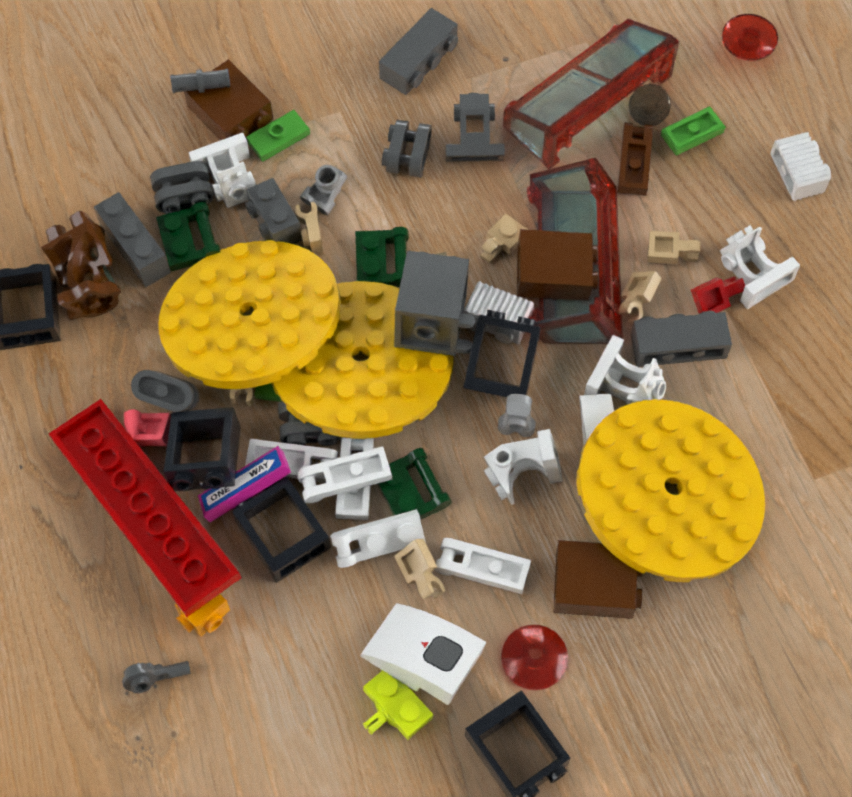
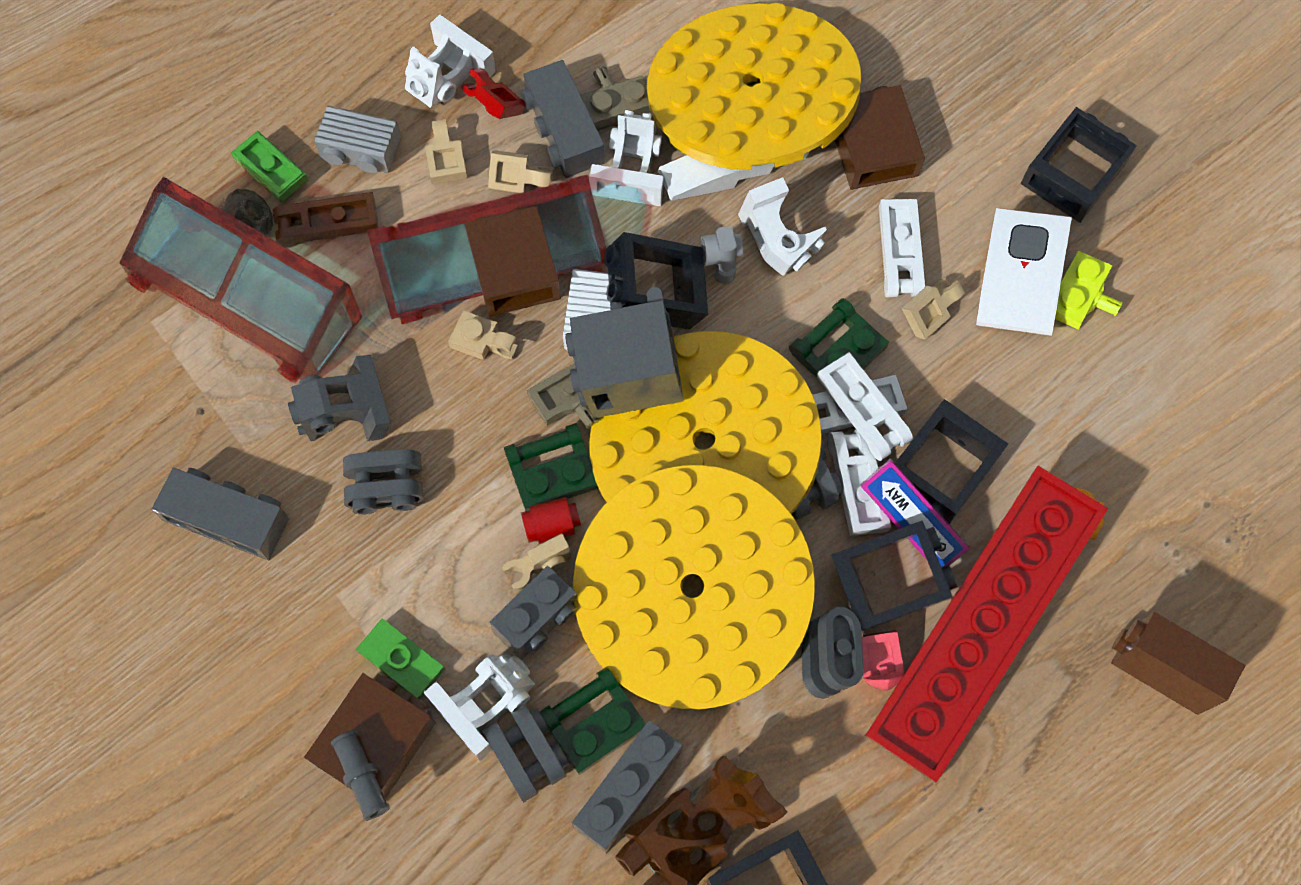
camera: 110 degrees left, 5 degrees up
dark grey plate [122,661,191,693] -> none
light grey plate [300,165,347,215] -> none
white plate [330,509,426,568] -> none
clear red dish [501,625,568,691] -> none
clear red dish [722,14,778,61] -> none
white brick [770,132,831,201] -> none
none -> light grey brick [315,105,401,173]
none -> red brick [521,497,581,544]
none -> dark tan plate [580,66,651,130]
none -> reddish brown brick [1111,612,1246,715]

